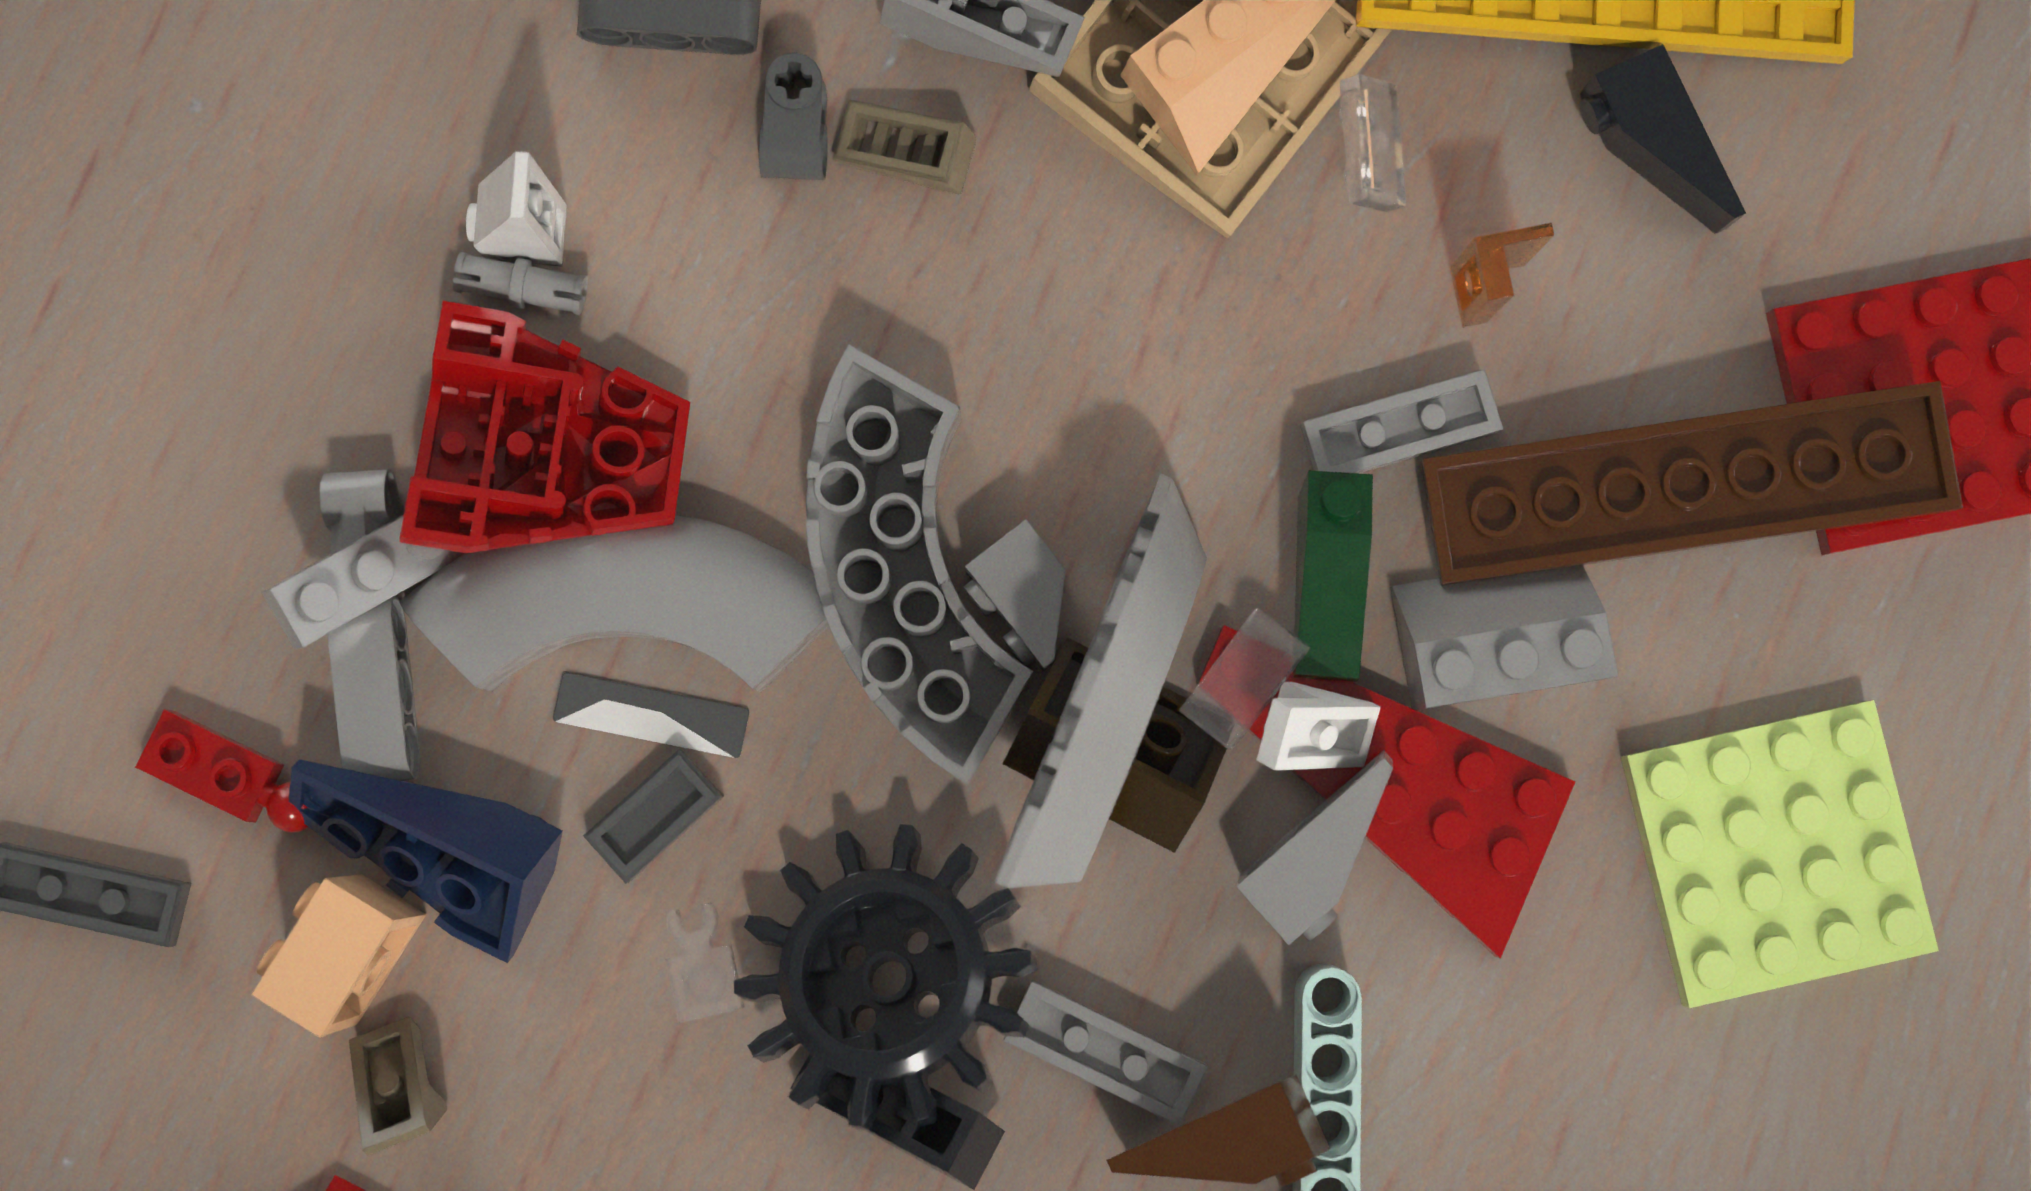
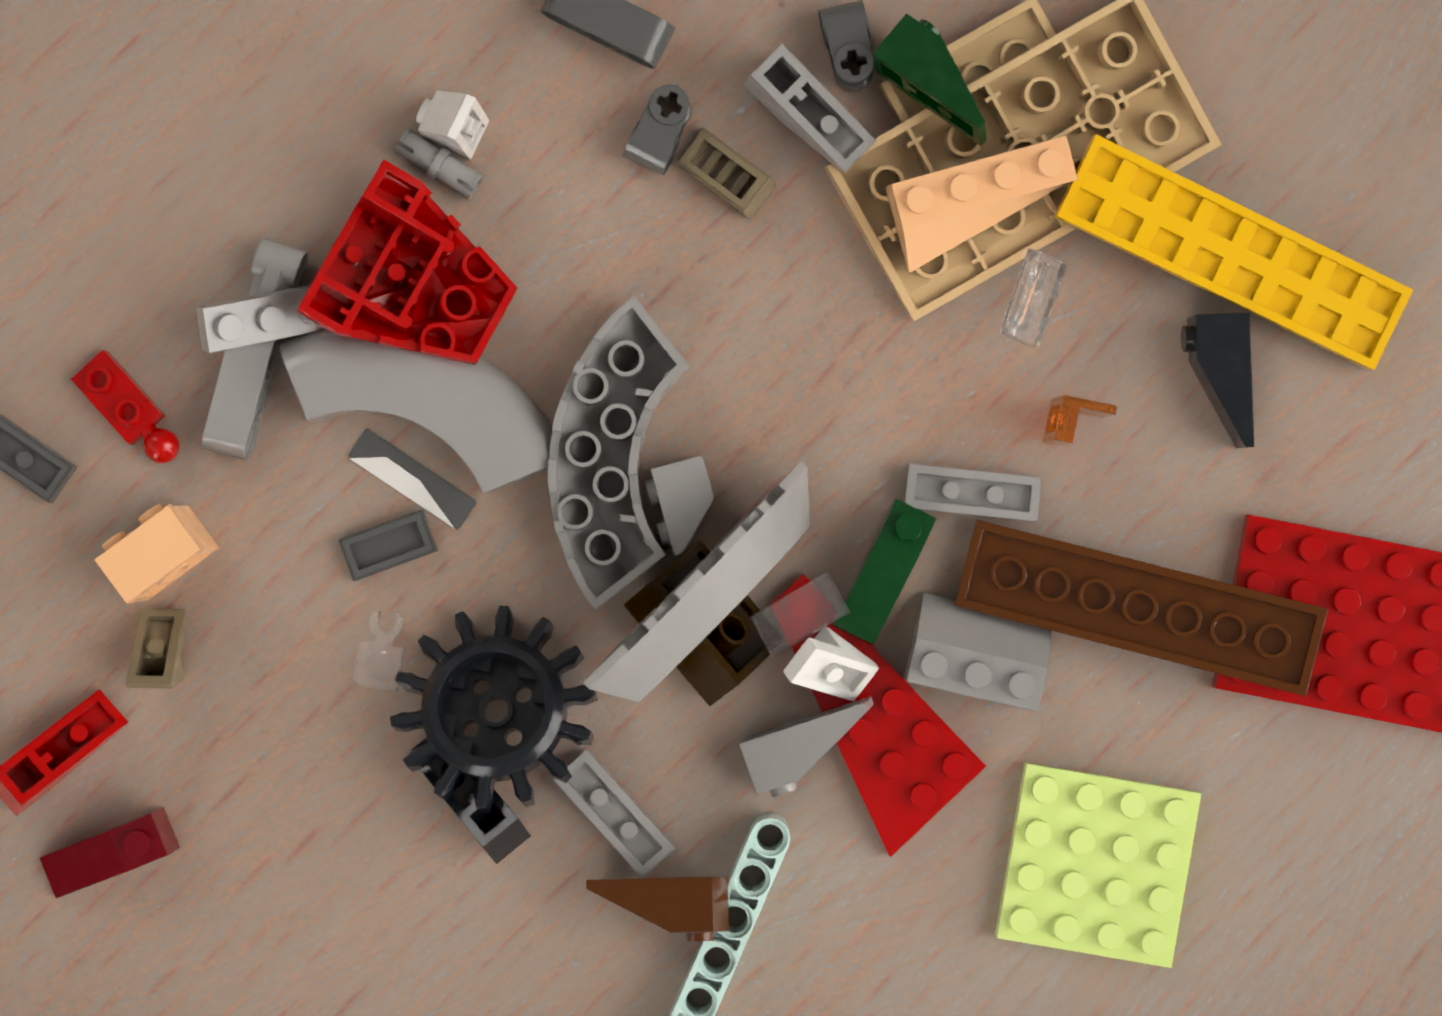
camera: 25 degrees right, 5 degrees up
dark blue wedge [289,759,563,963] -> none

